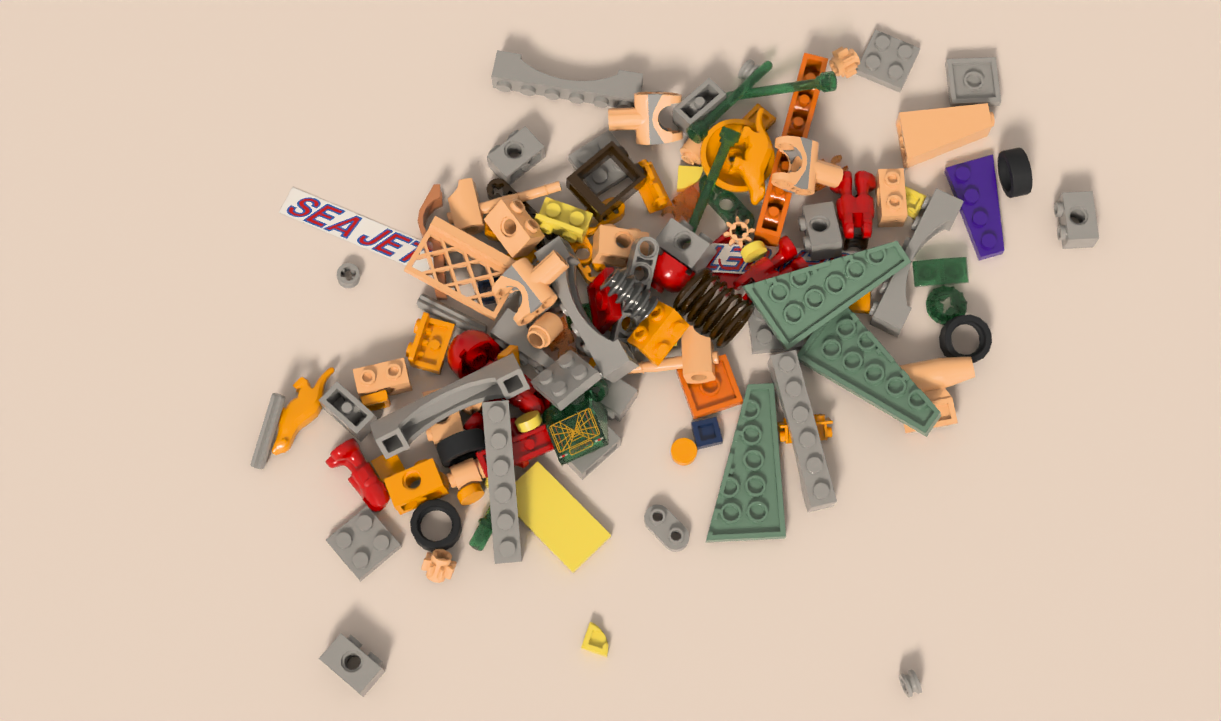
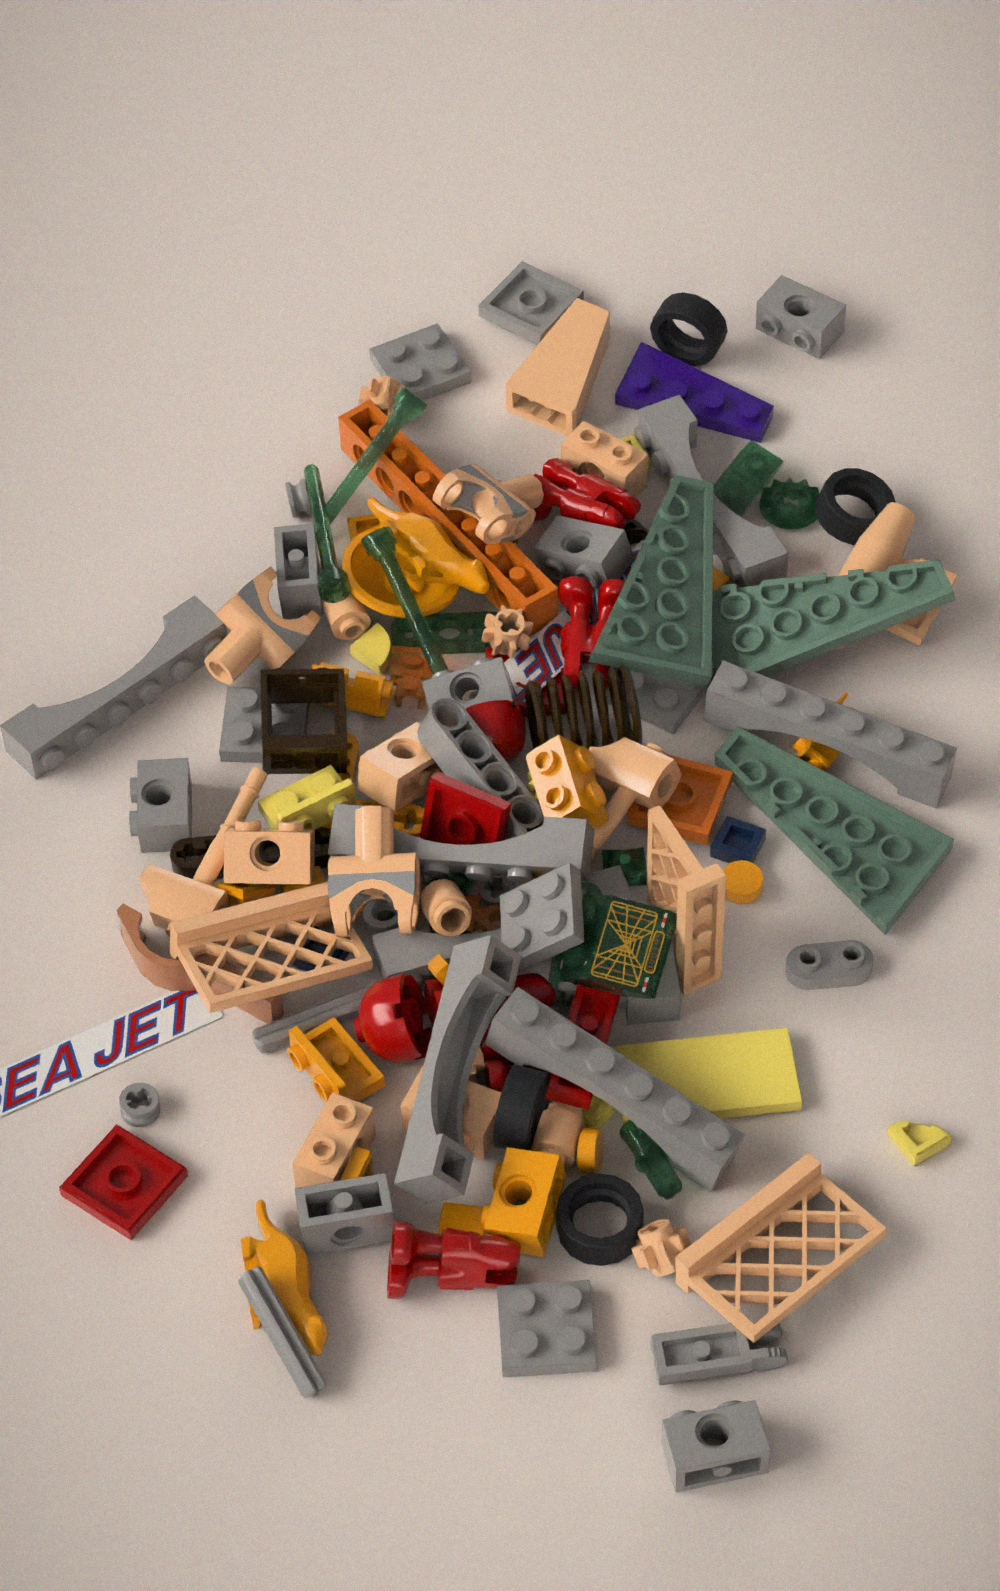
camera: 50 degrees left, 20 degrees down
light yellow tile [515,410,542,432] -> none
dark grey piece [600,267,659,323] -> none
light yellow tile [740,240,767,263] -> none
none -> red tile [59,1124,188,1240]
none -> clear green slope [602,847,647,886]
none -> light nougat fence [647,805,726,995]
none -> light grey hinge [651,1323,788,1385]
none -> light nougat fence [675,1152,887,1343]

